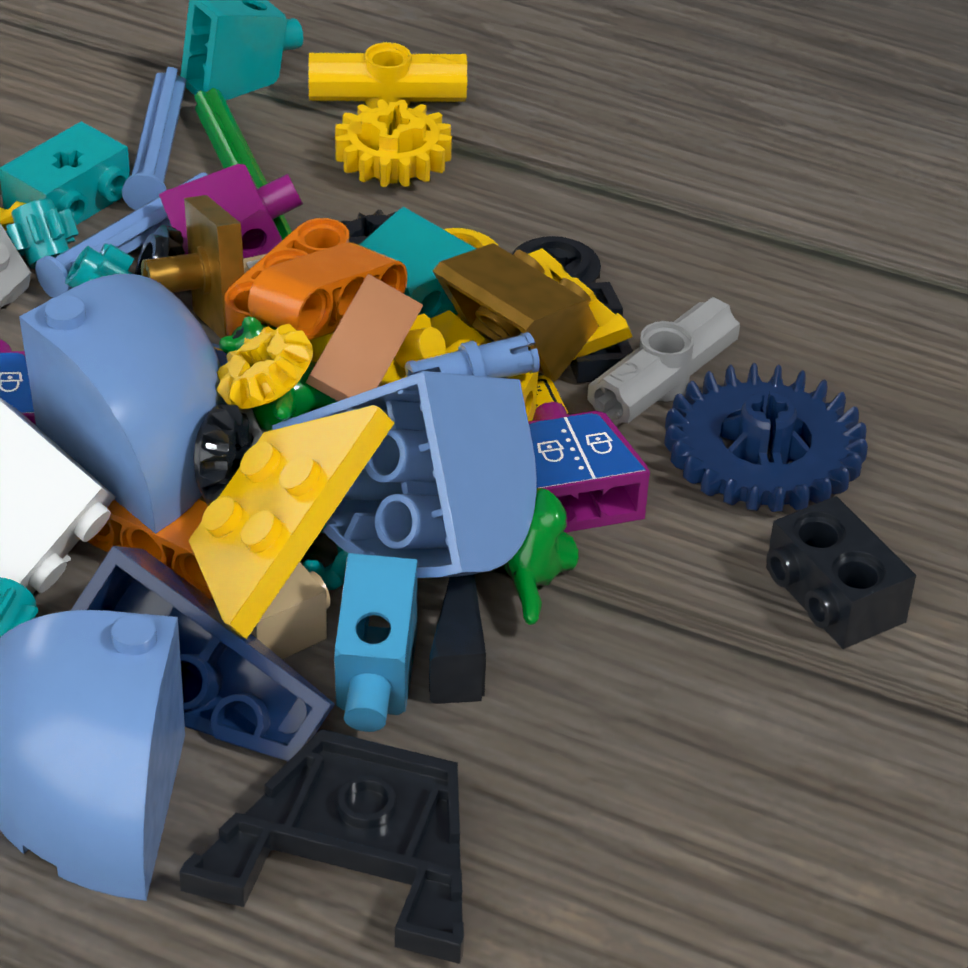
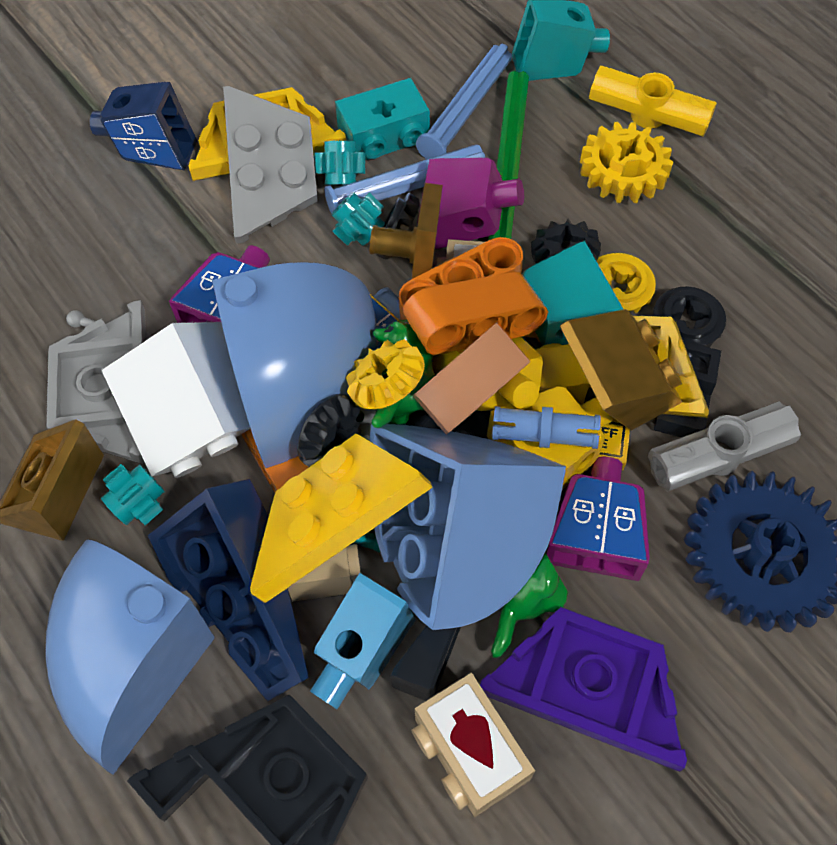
camera: 30 degrees right, 20 degrees up
black brick [766,496,916,649] -> none
none -> brick [411,672,535,818]
none -> dark purple wing [480,607,687,772]

